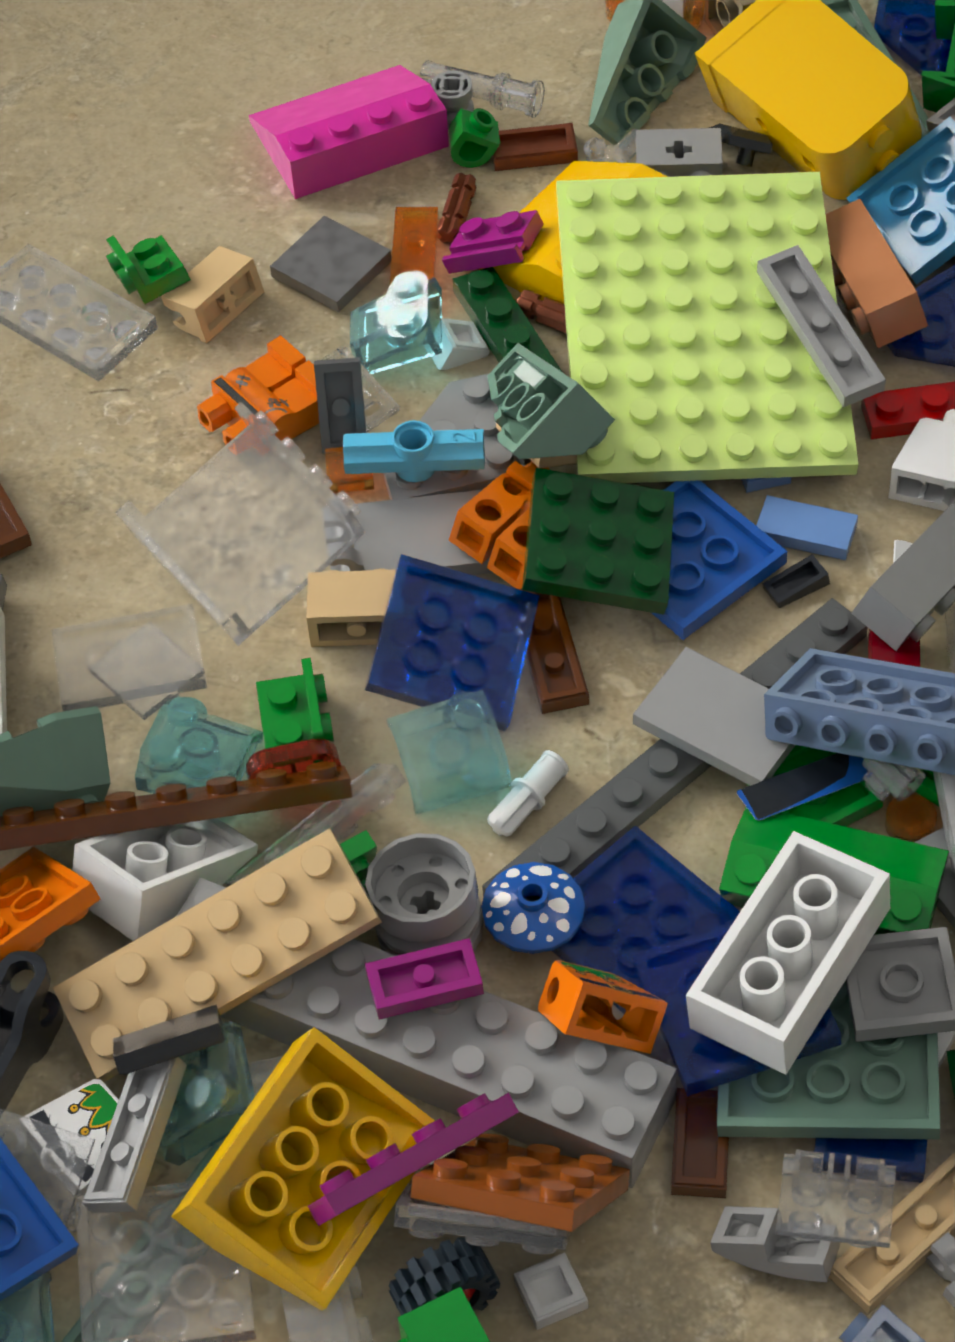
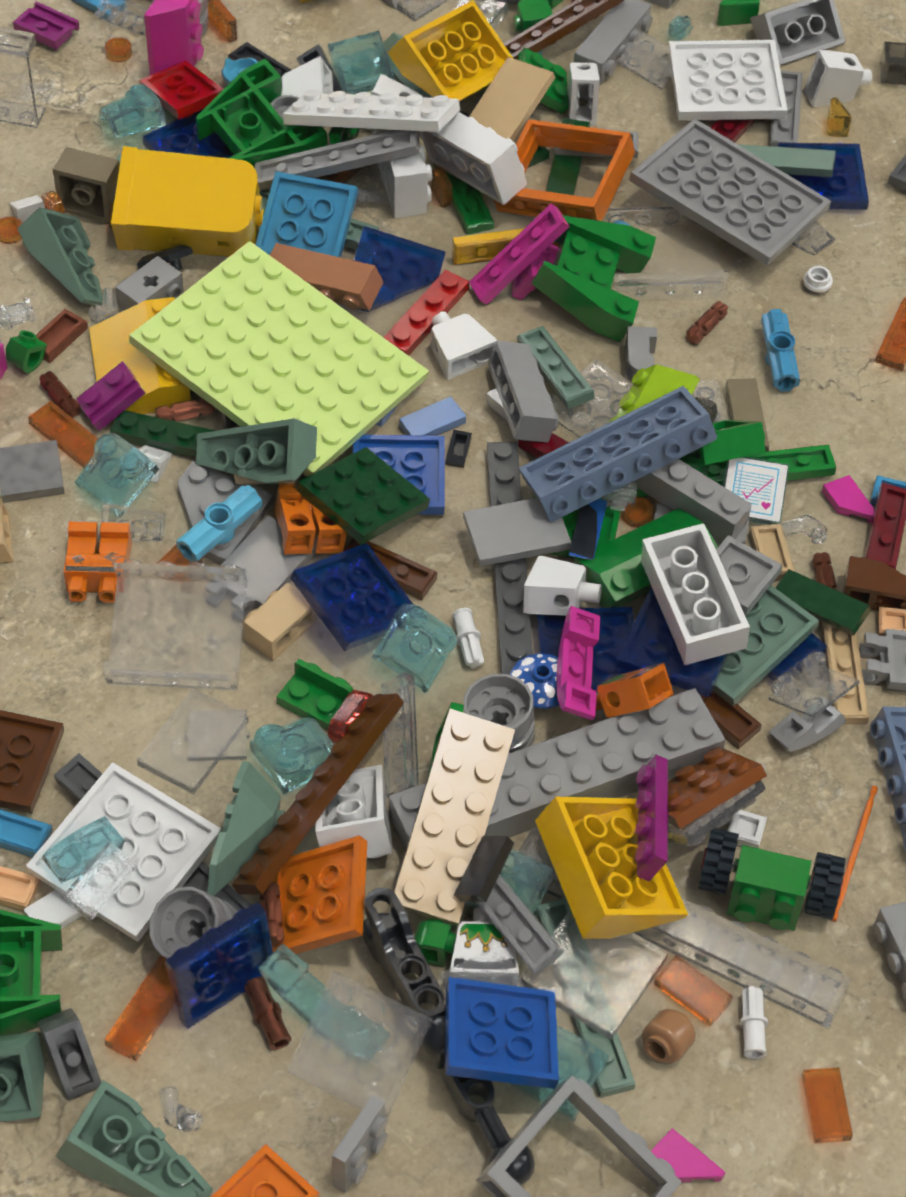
camera: 55 degrees left, 0 degrees up
dark grey plate [314,357,367,454] -> none
magenta plate [365,938,484,1020] -> none
light grey plate [757,245,886,407] -> none
none -> green plate [414,919,457,967]
none -> white torso [523,555,602,616]
none -> dark pink slope [556,606,600,720]

